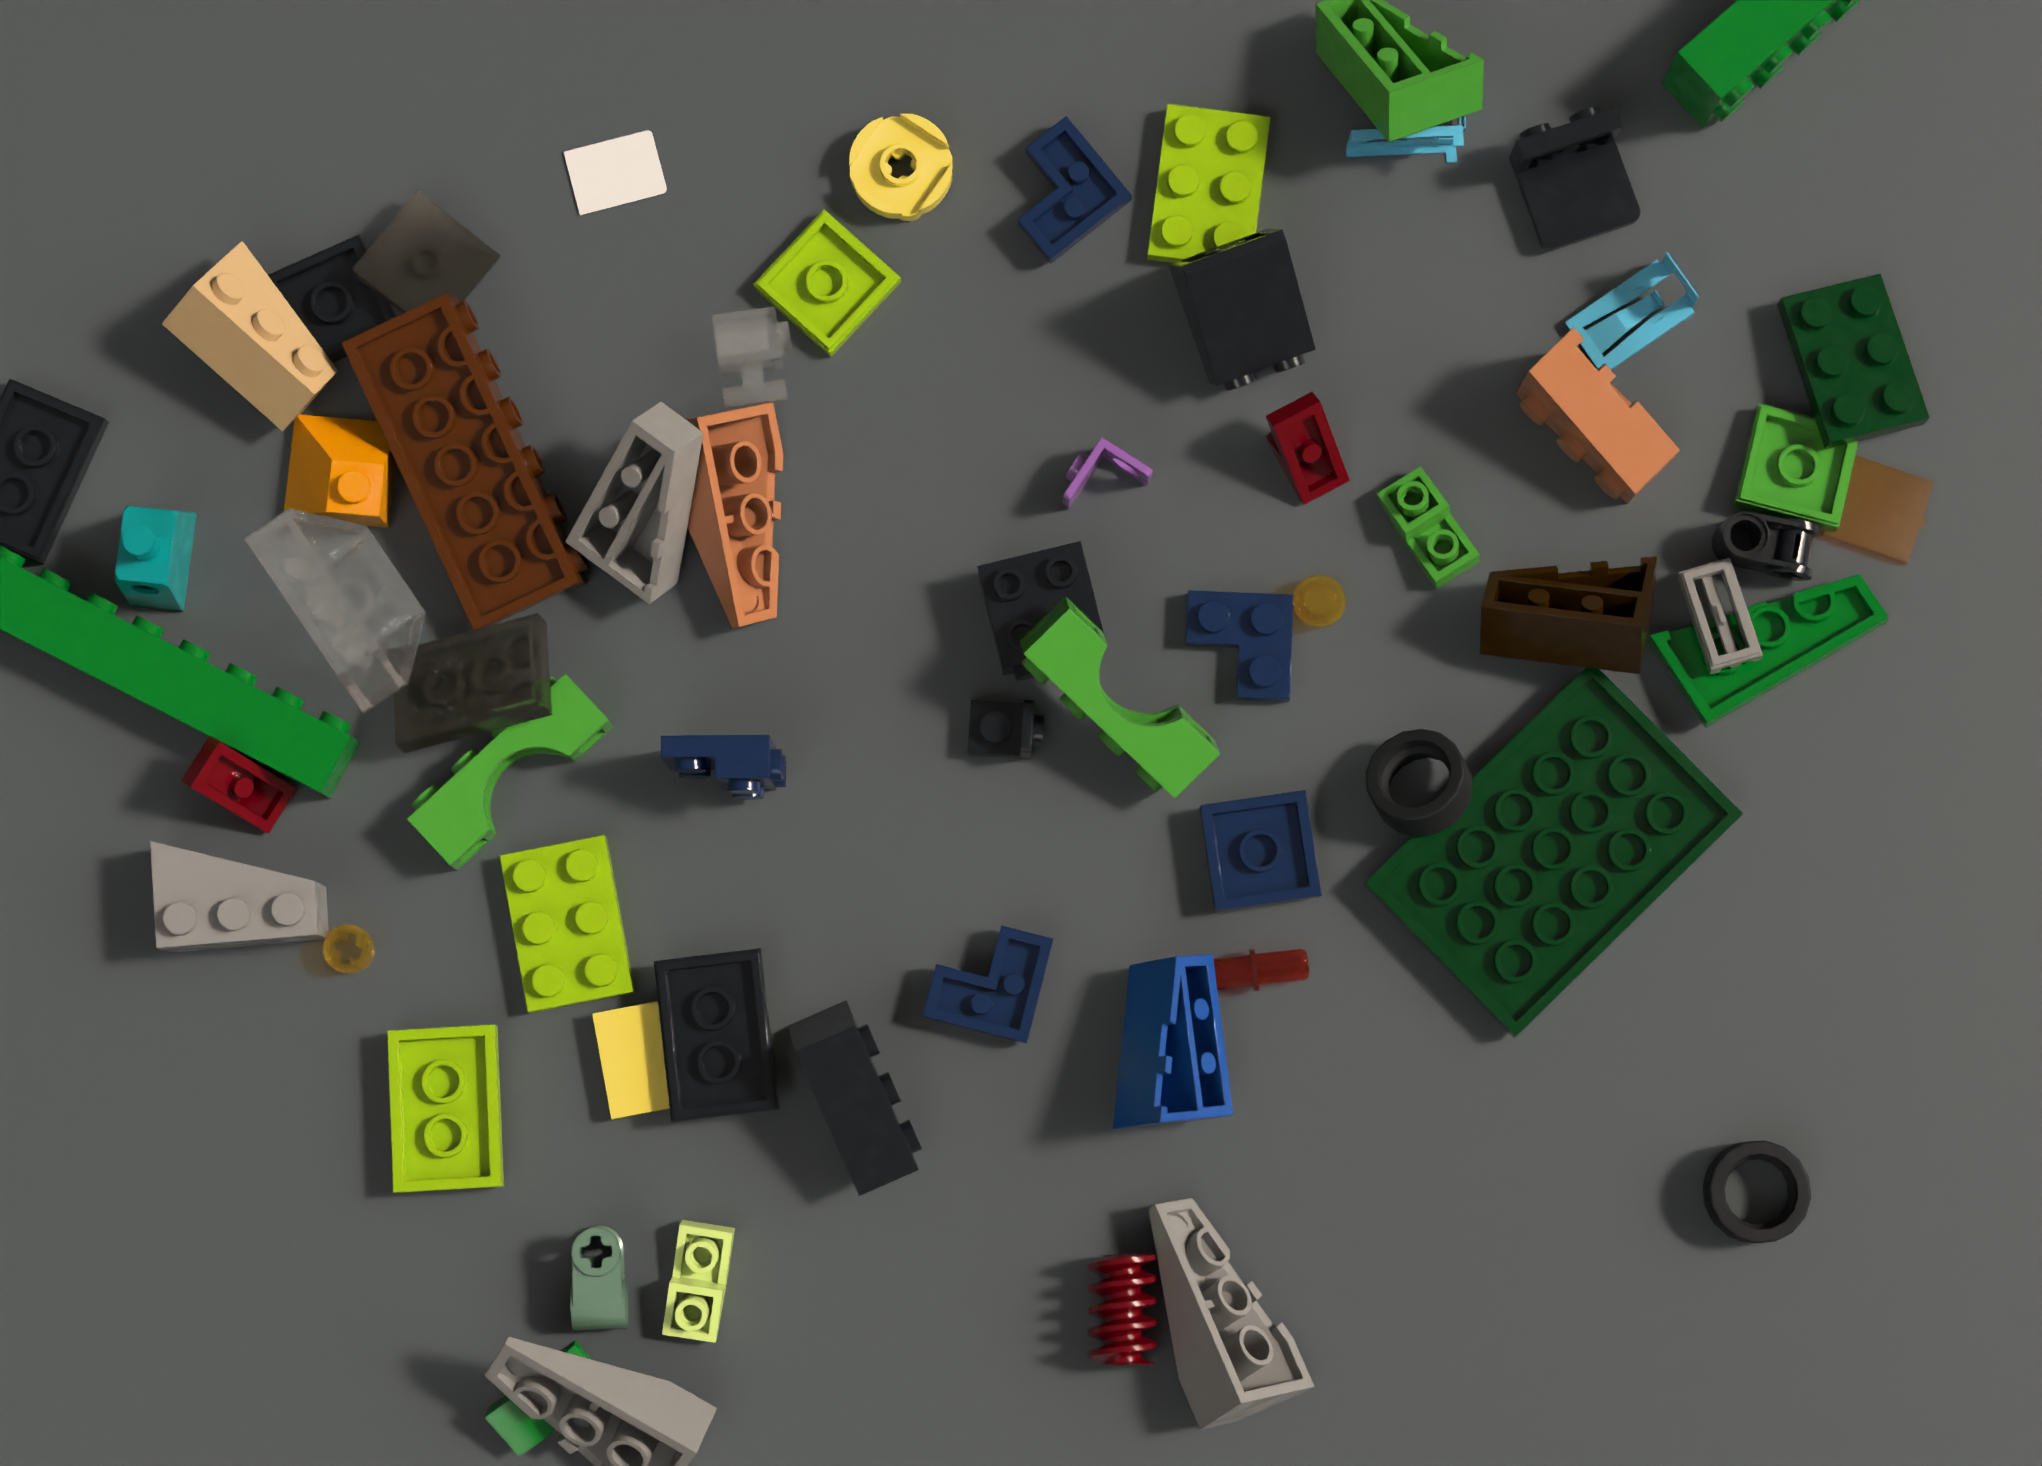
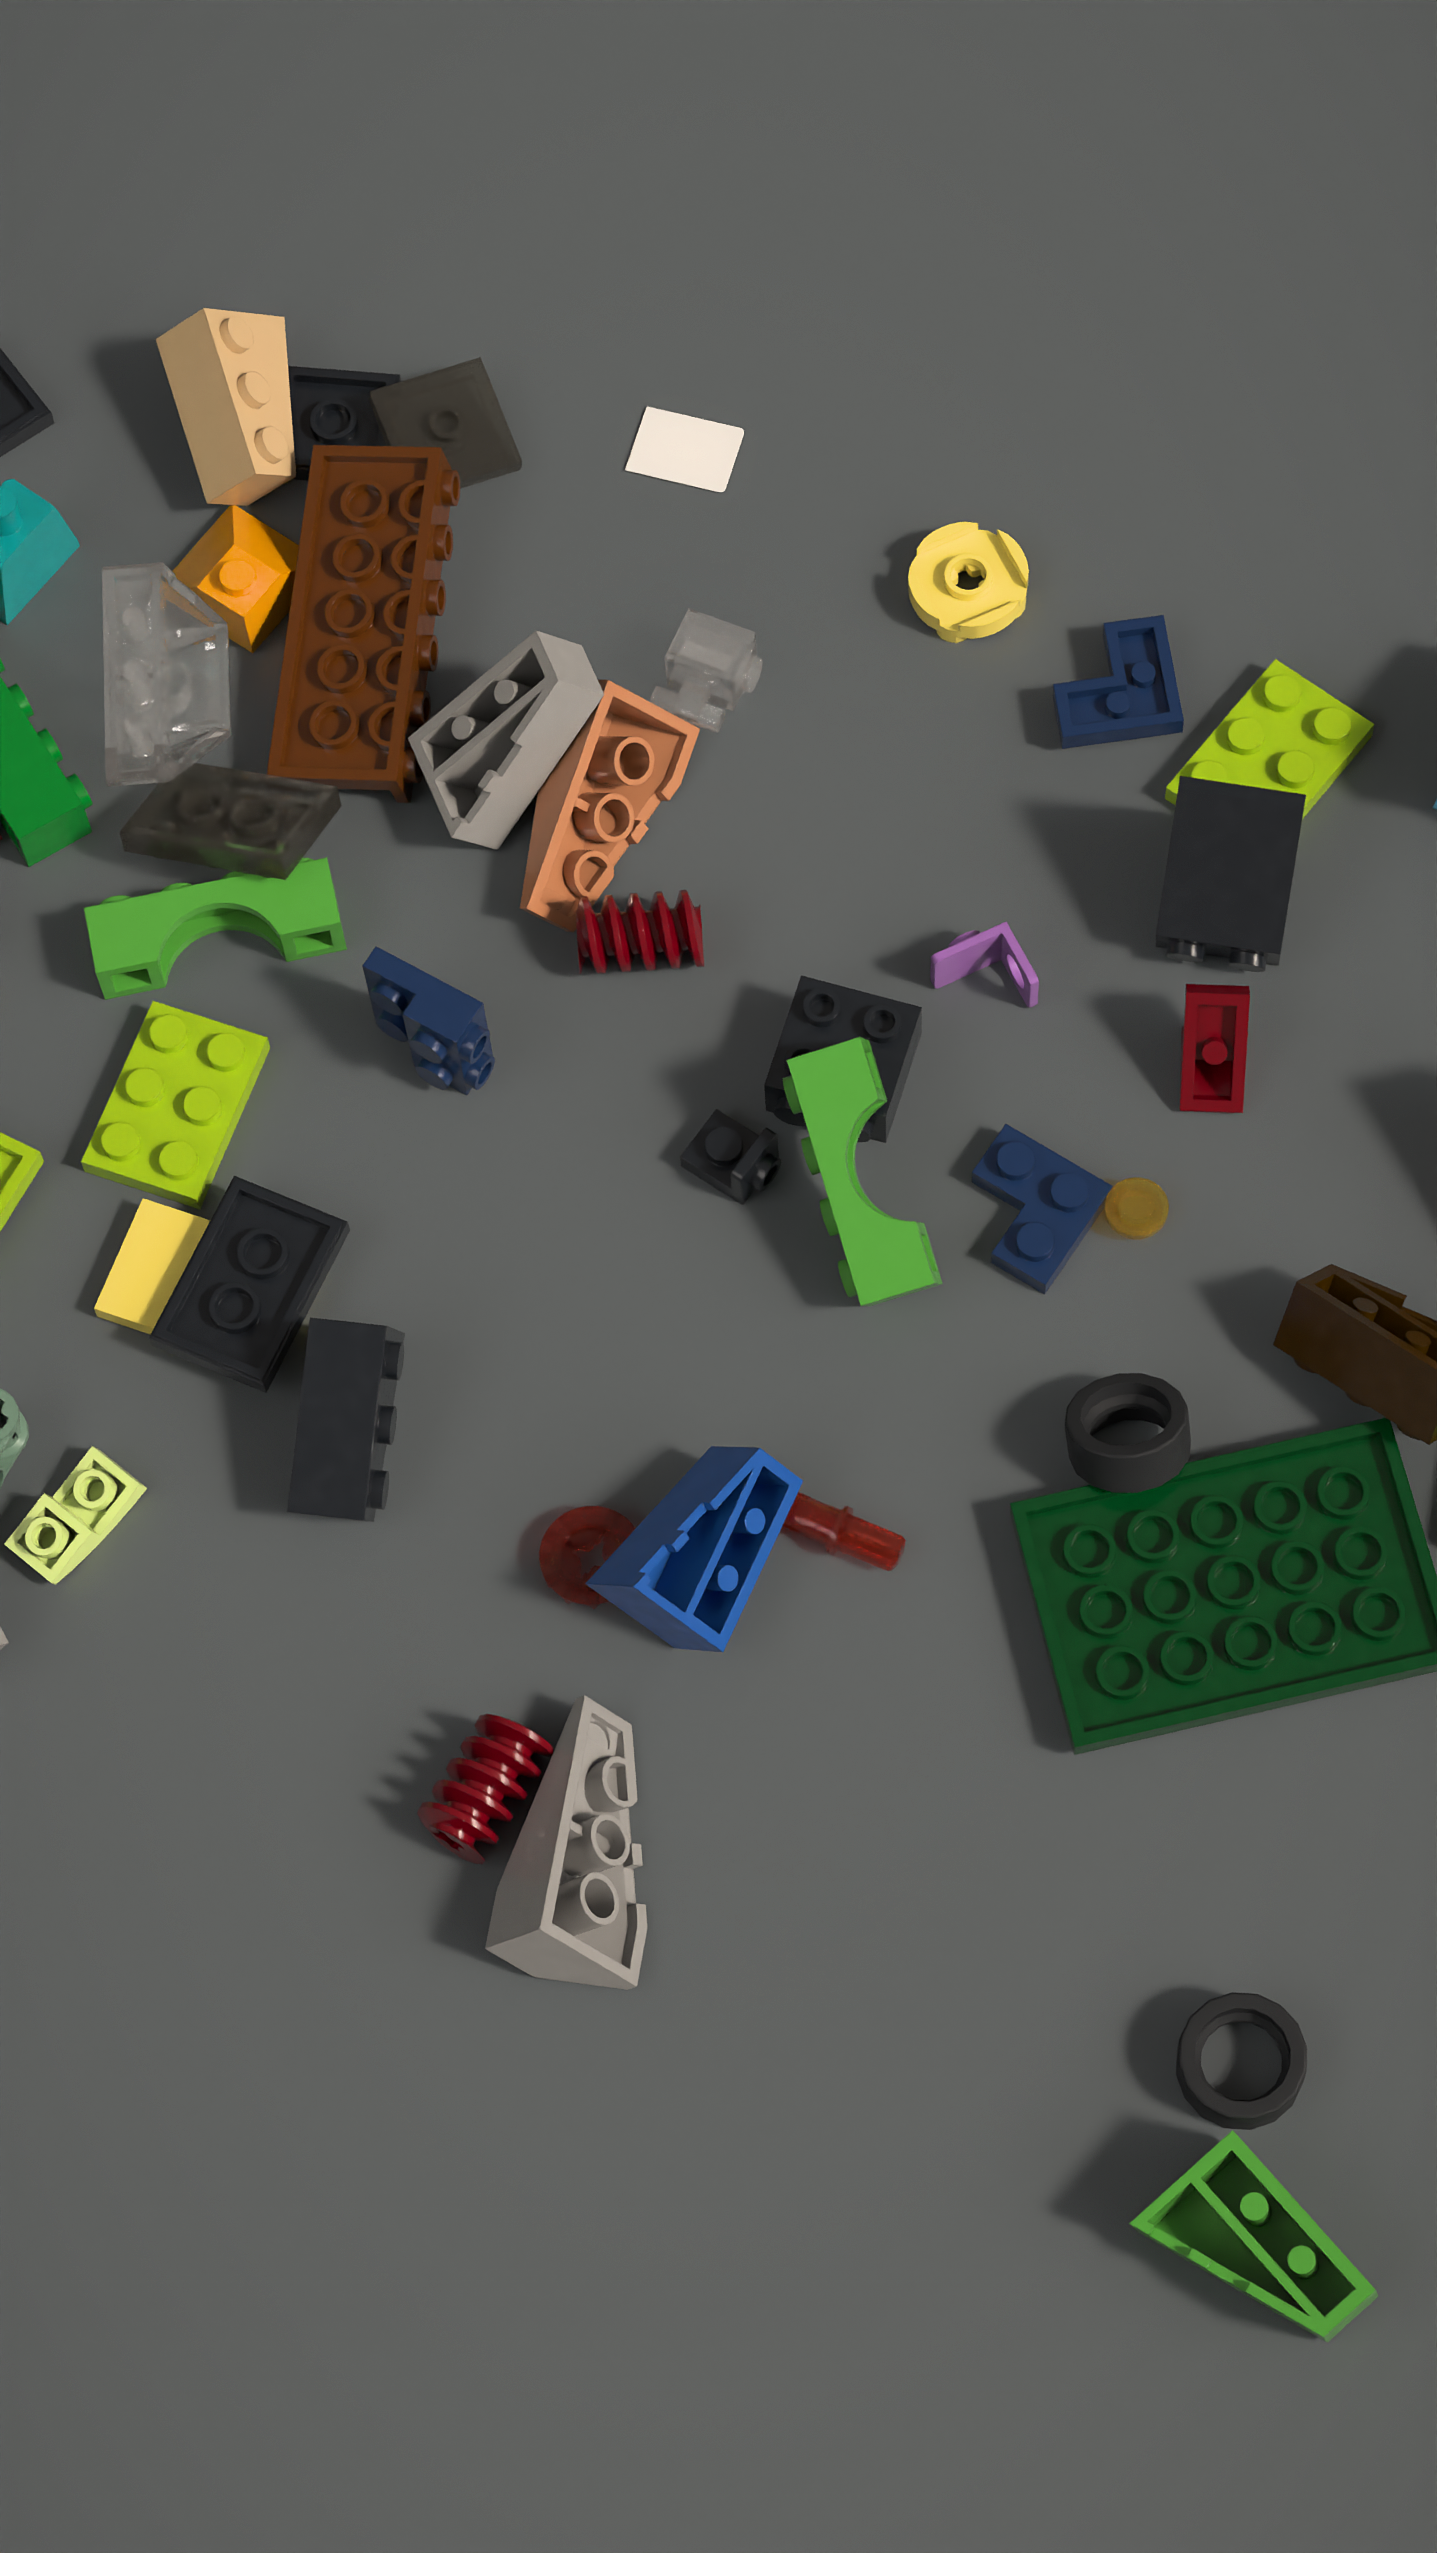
camera: 35 degrees right, 15 degrees down
lime tile [753,209,901,357] -> none
dark blue plate [923,925,1053,1044] -> none
dark blue plate [1199,790,1322,912] -> none
bright green slope [1376,466,1480,590] -> none
none -> clear red gear [539,1506,636,1609]
none -> dark red piece [576,890,704,975]
none -> bright green wedge [1129,2130,1378,2343]

